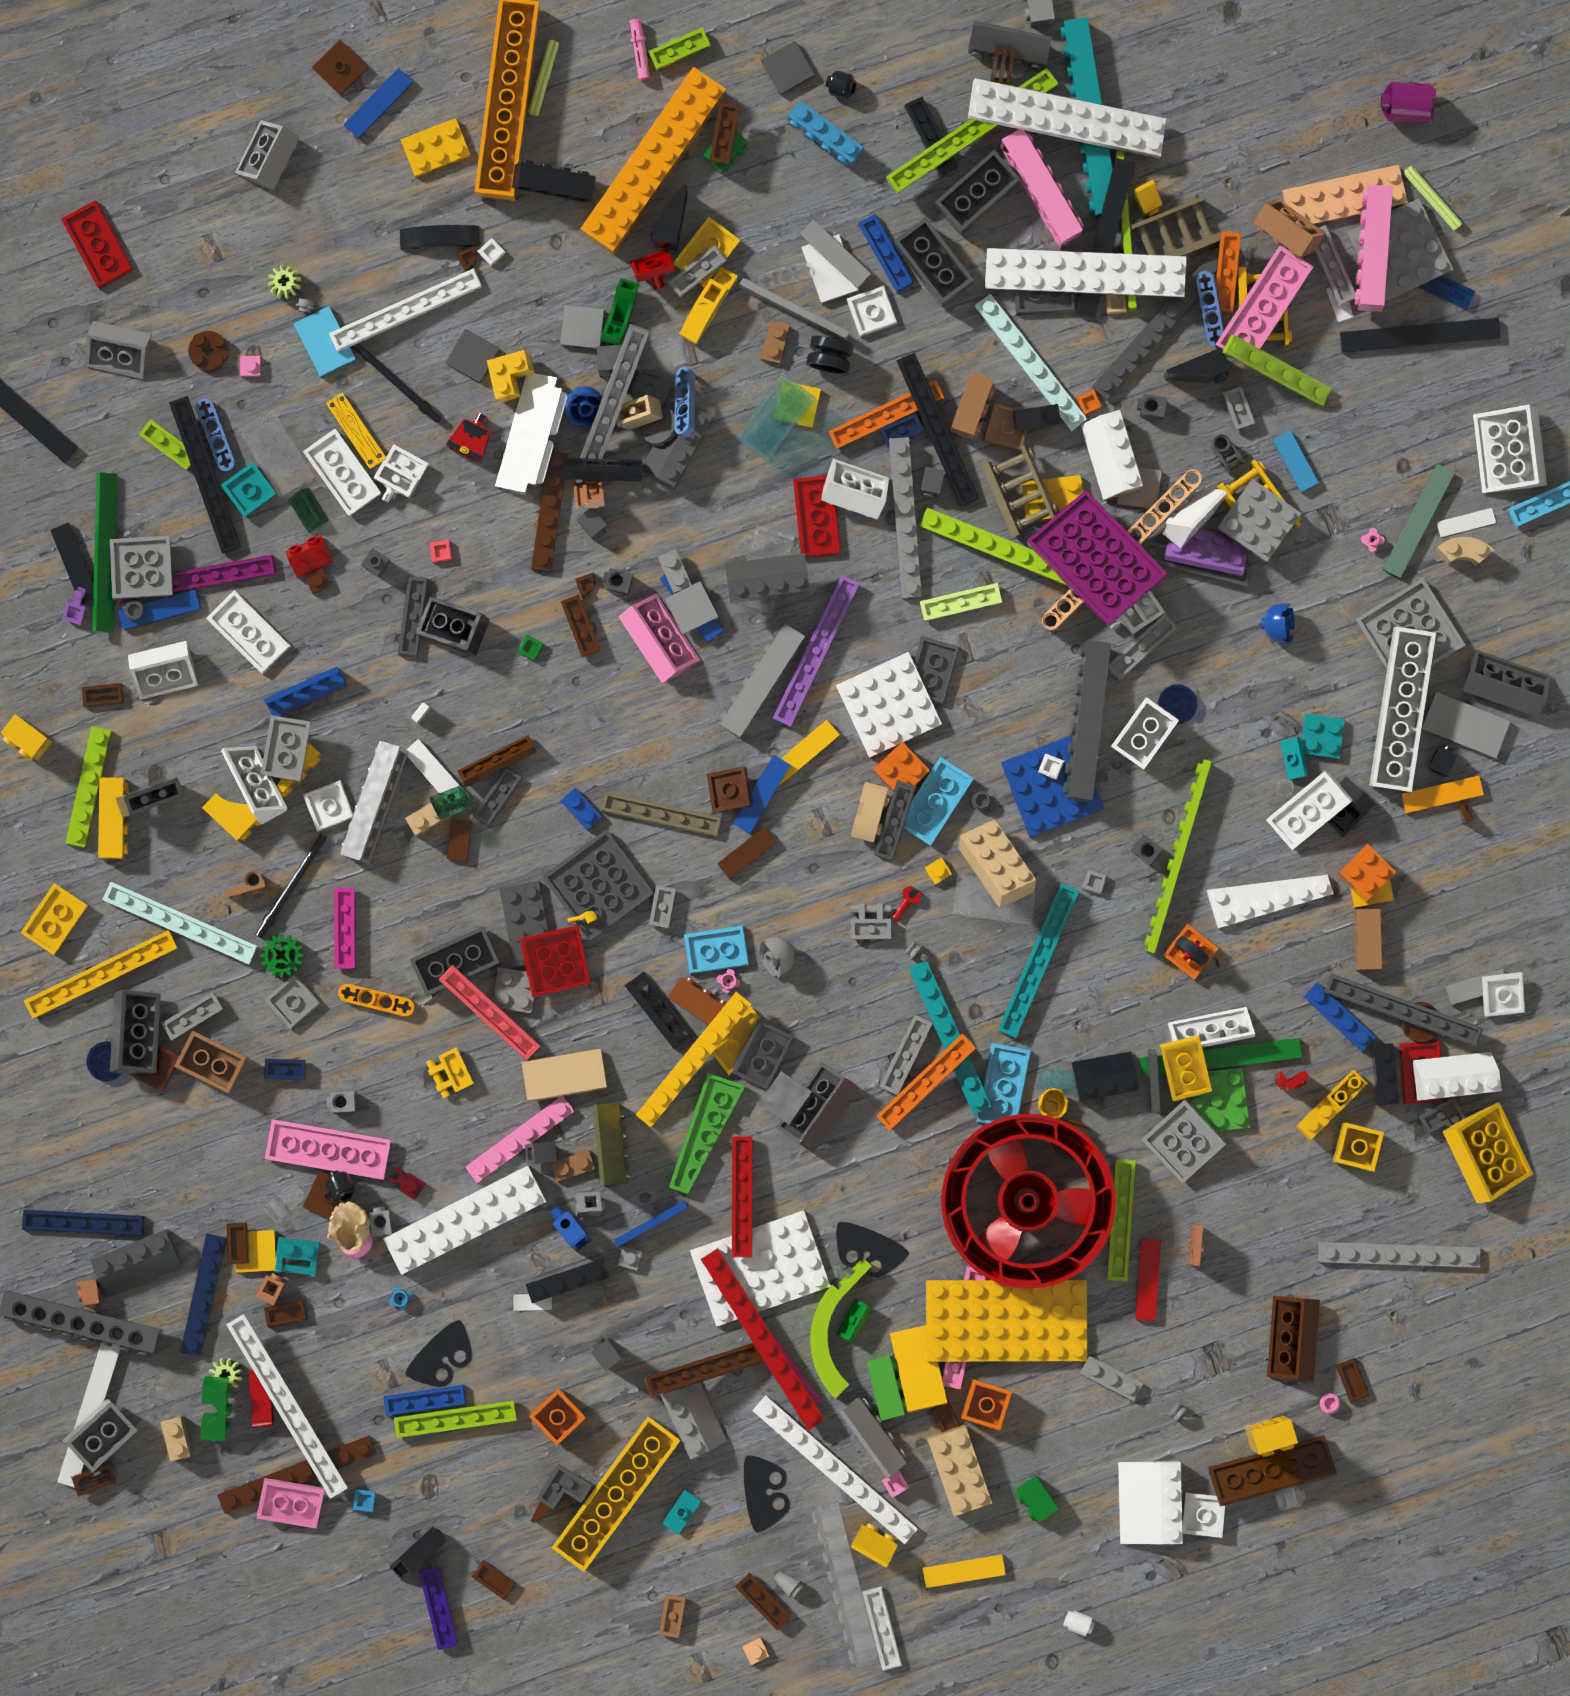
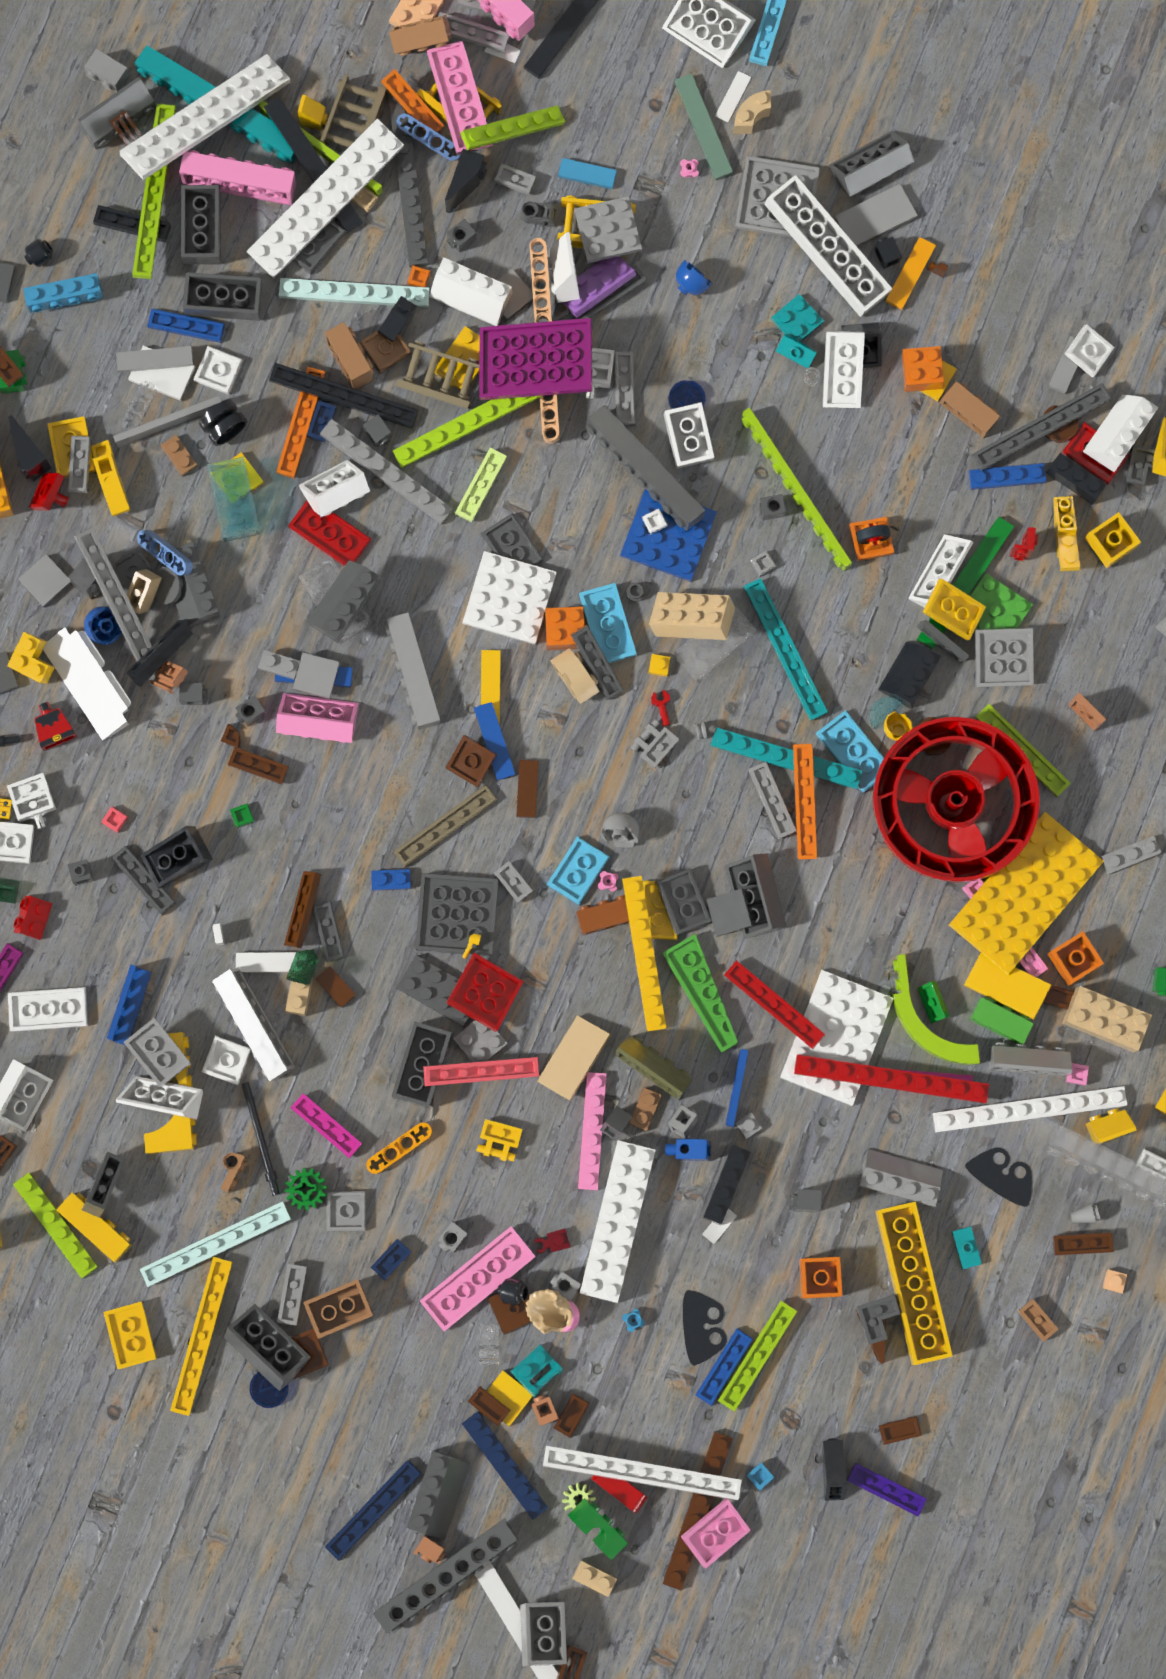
camera: 55 degrees left, 5 degrees down
reddish brown plate [304,568,331,594] -> none
reddish brown plate [531,451,568,572] -> none
green arch [600,278,640,345] -> none
black fence [624,971,693,1049] -> none
reddish brown plate [644,1343,763,1398] -> none
medium lavender plate [773,575,860,727] -> none
black piece [836,1222,908,1278] -> none
red tile [1135,1239,1161,1321] -> none
white wing [1206,875,1333,928] -> none

